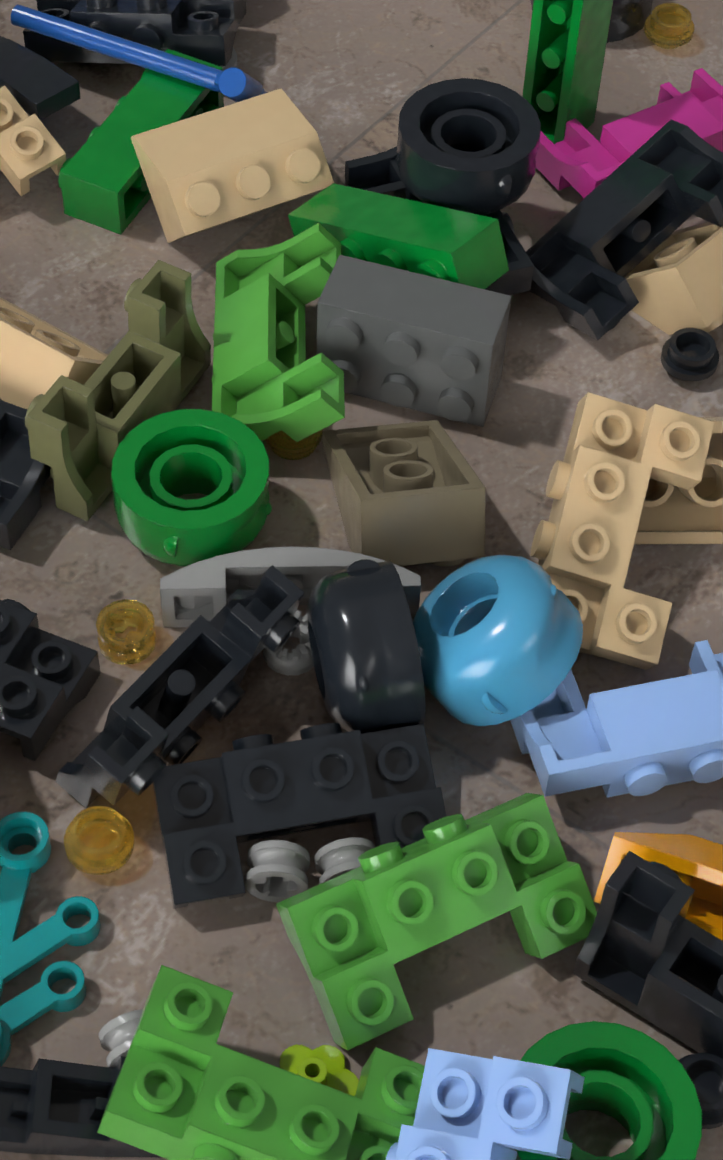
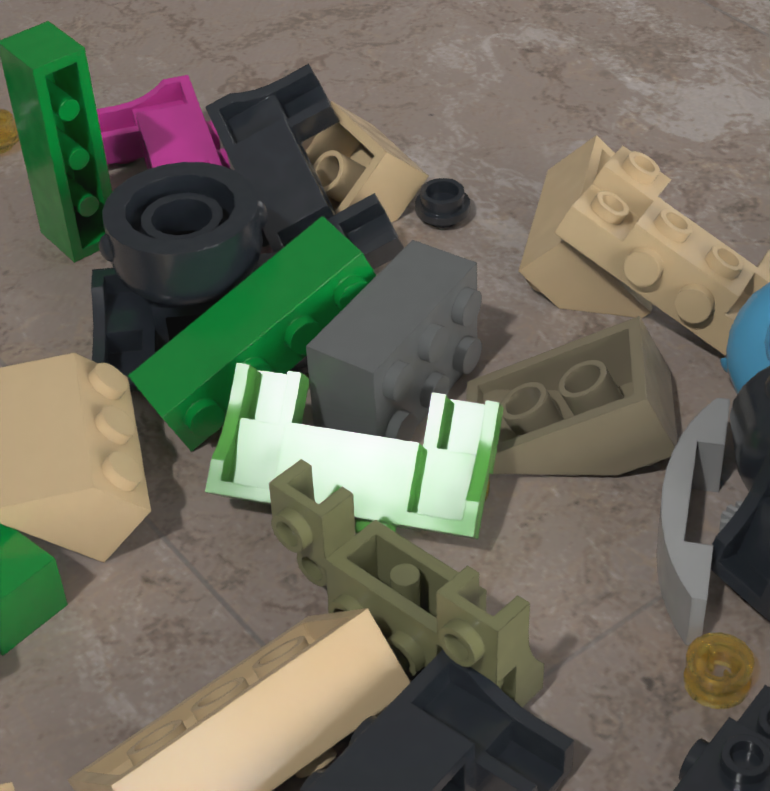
camera: 70 degrees left, 10 degrees down
green piece [111,409,272,566] -> none

